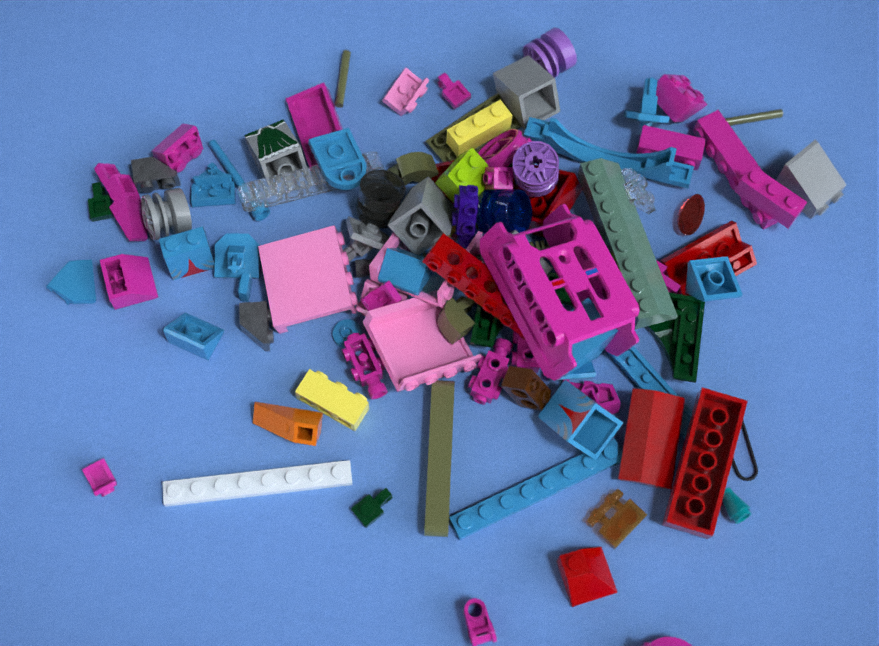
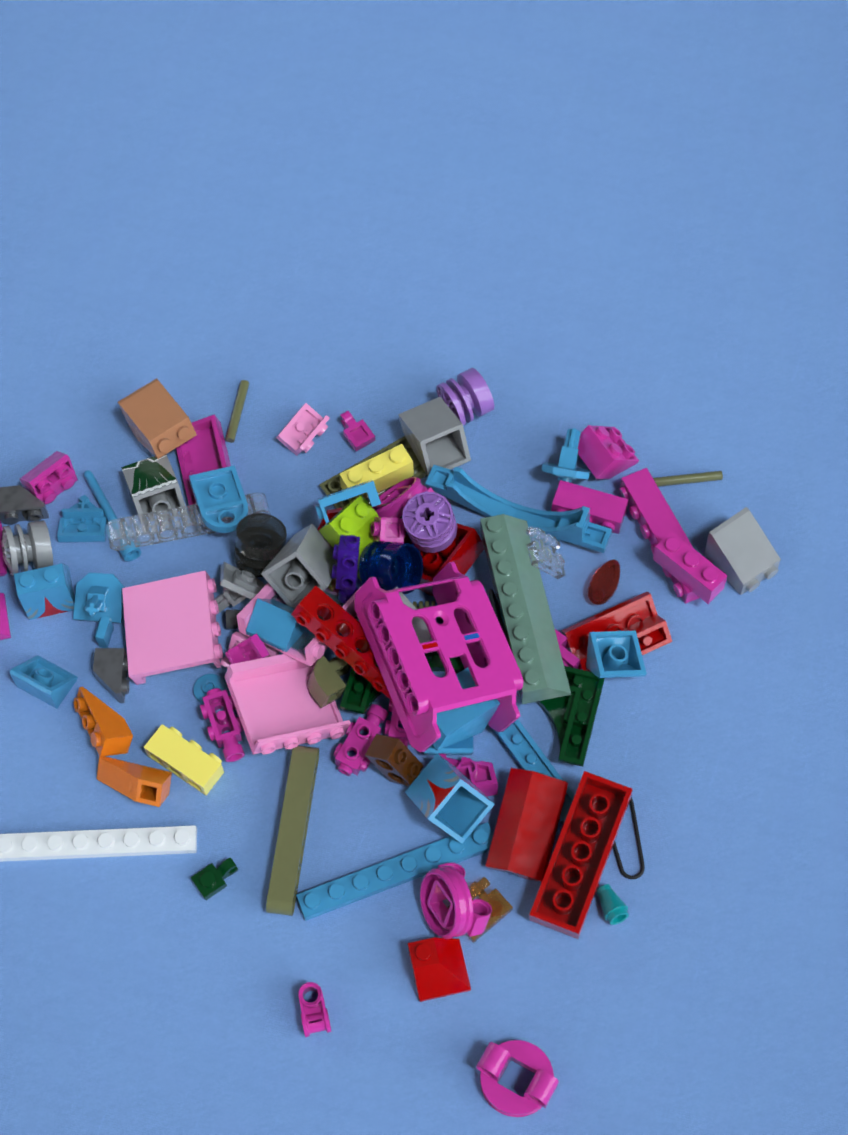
camera: 10 degrees right, 5 degrees down
olive brick [385,152,439,191] -> none
none -> orange slope [73,687,133,757]
none -> nougat slope [118,378,197,459]
none -> dark azure panel [315,480,381,523]
none -> dark pink piece [420,863,492,939]

